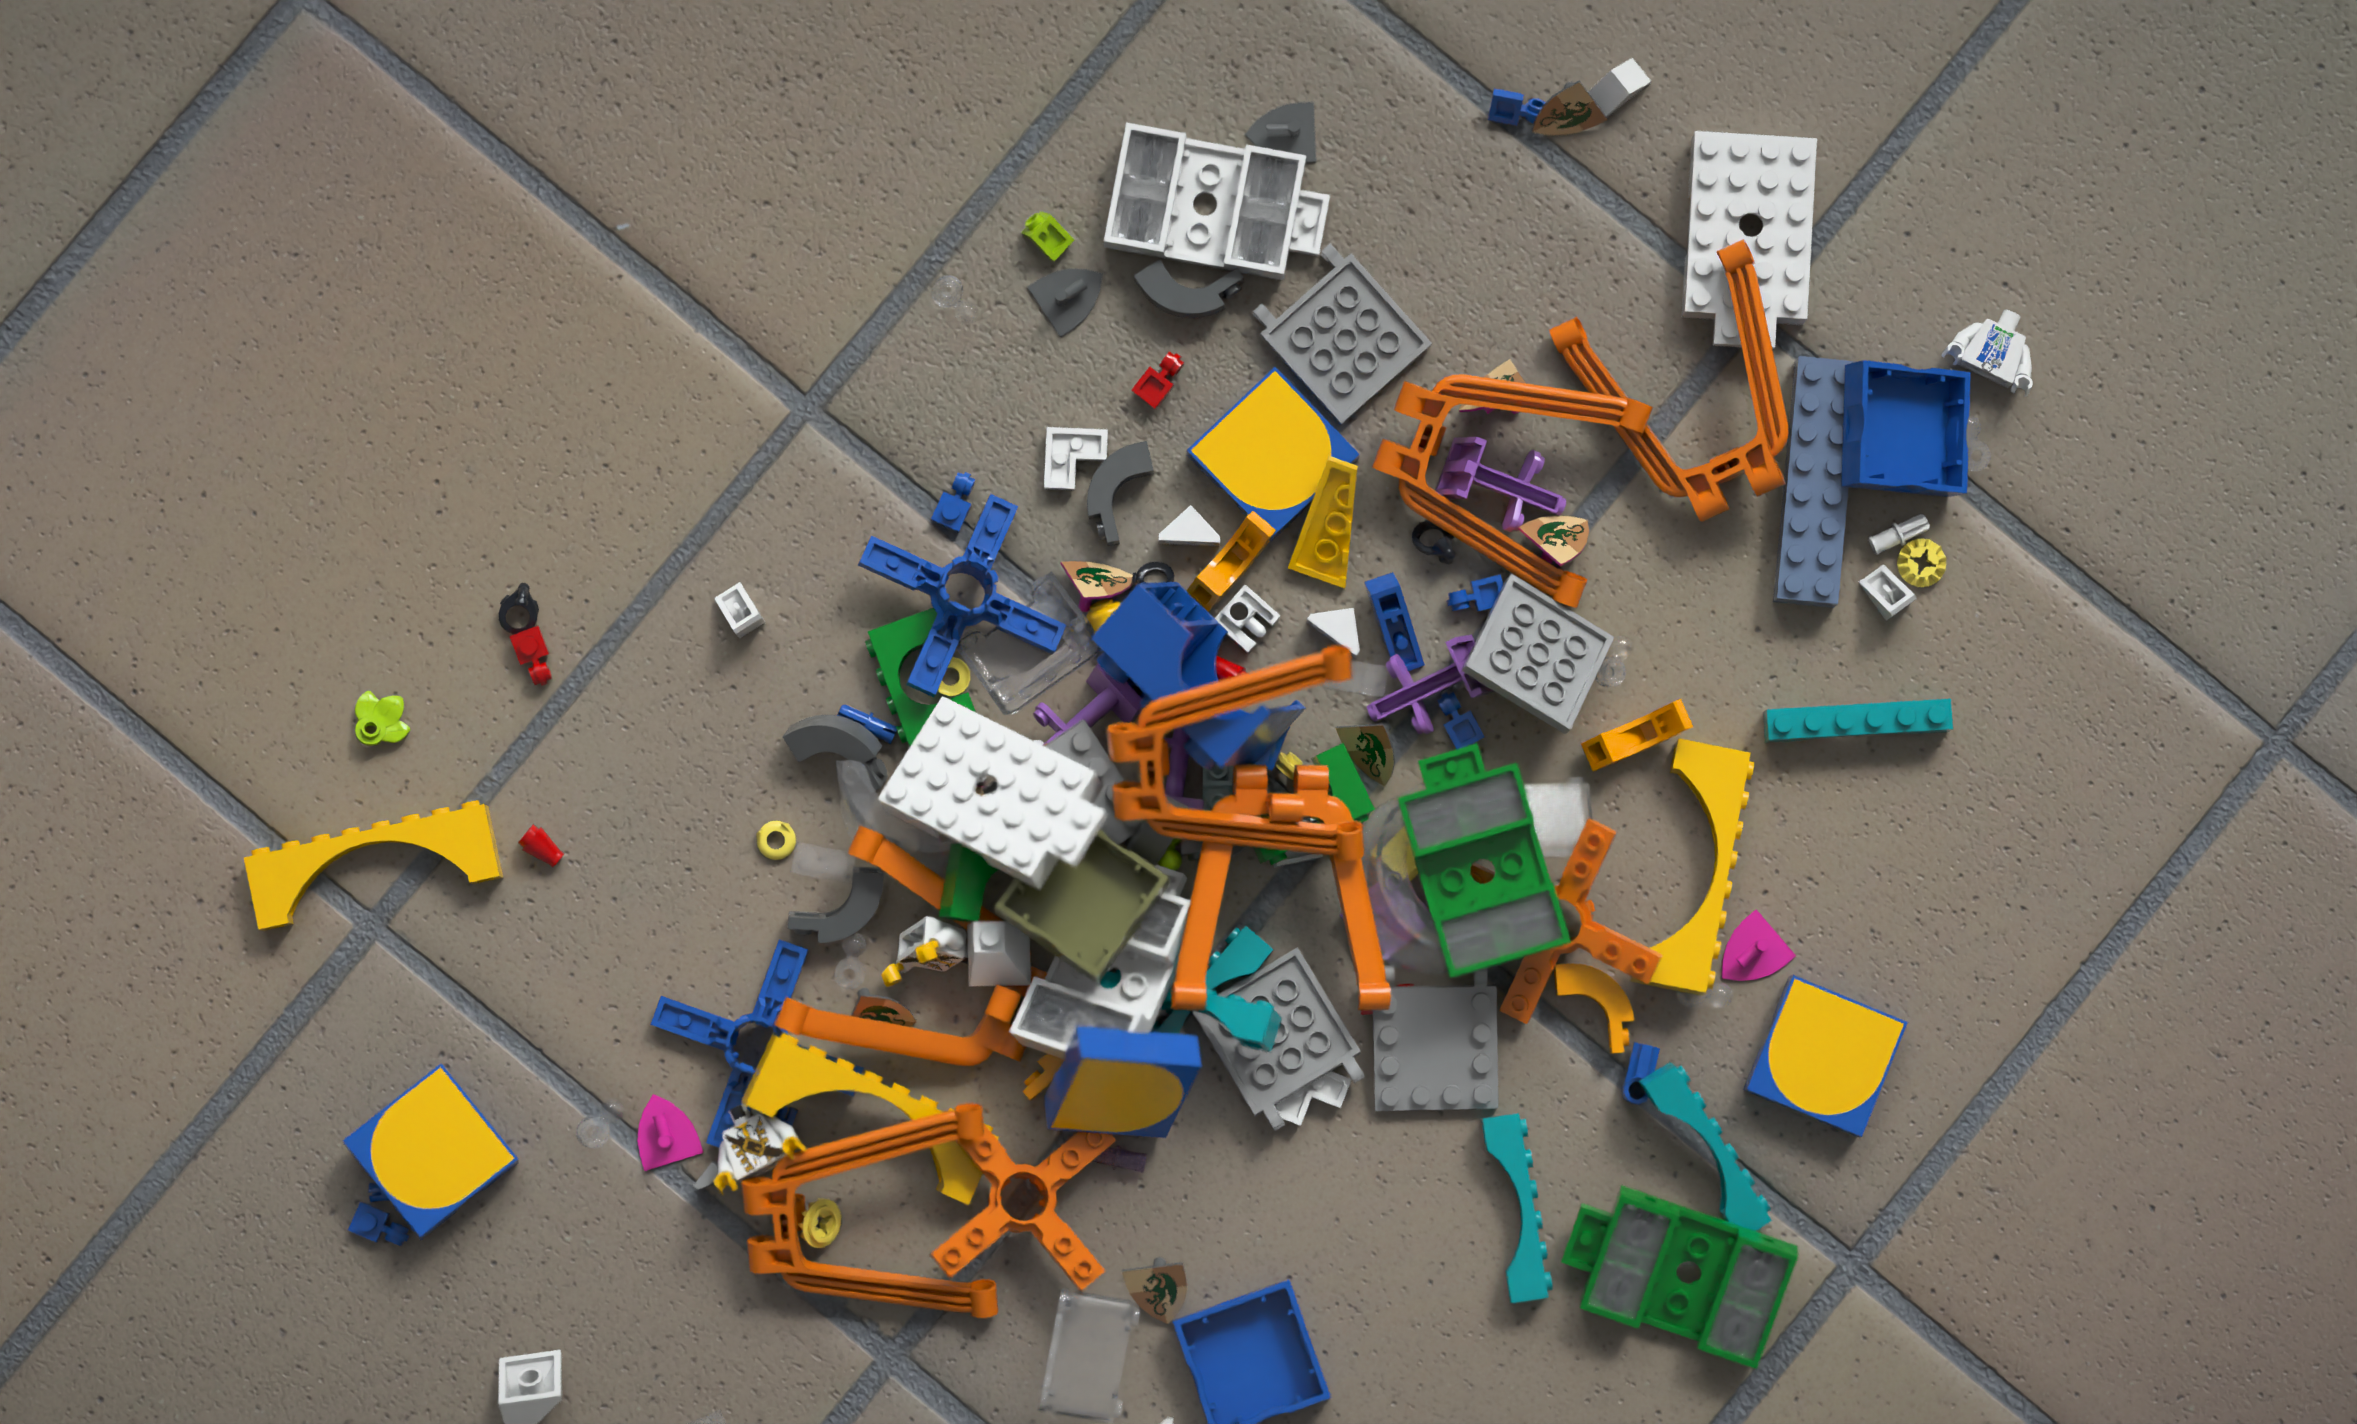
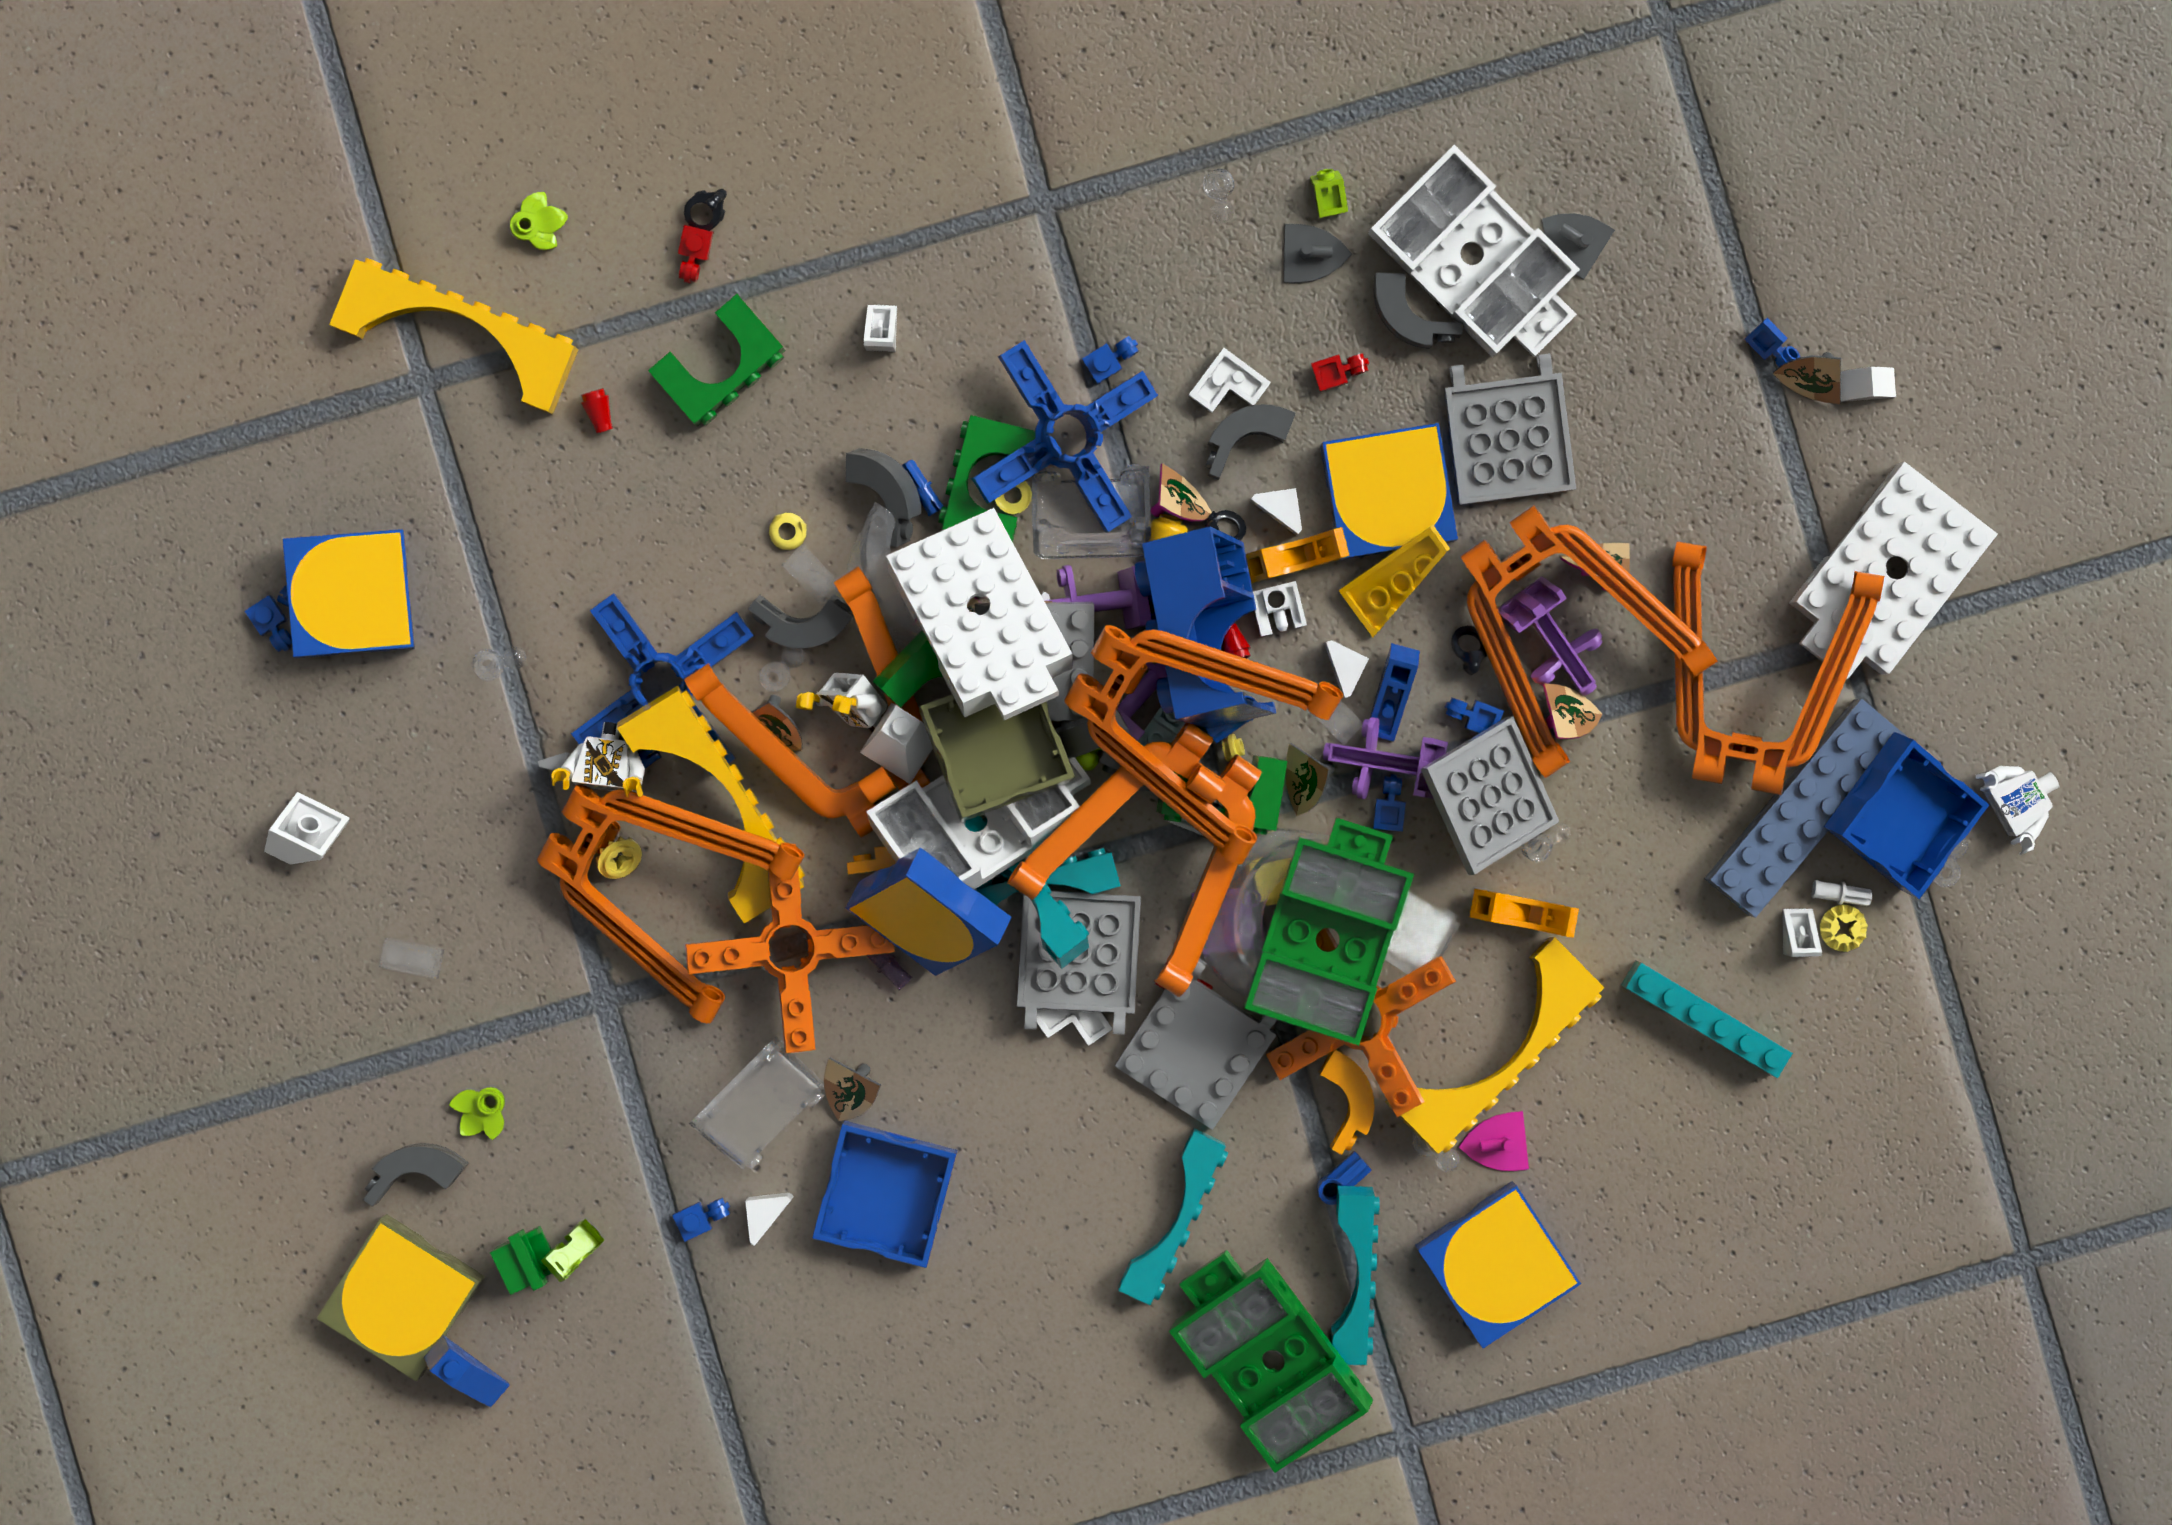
camera: 30 degrees right, 5 degrees up
dark pink shield [637,1094,704,1171] -> none
none -> green arch [648,294,786,427]

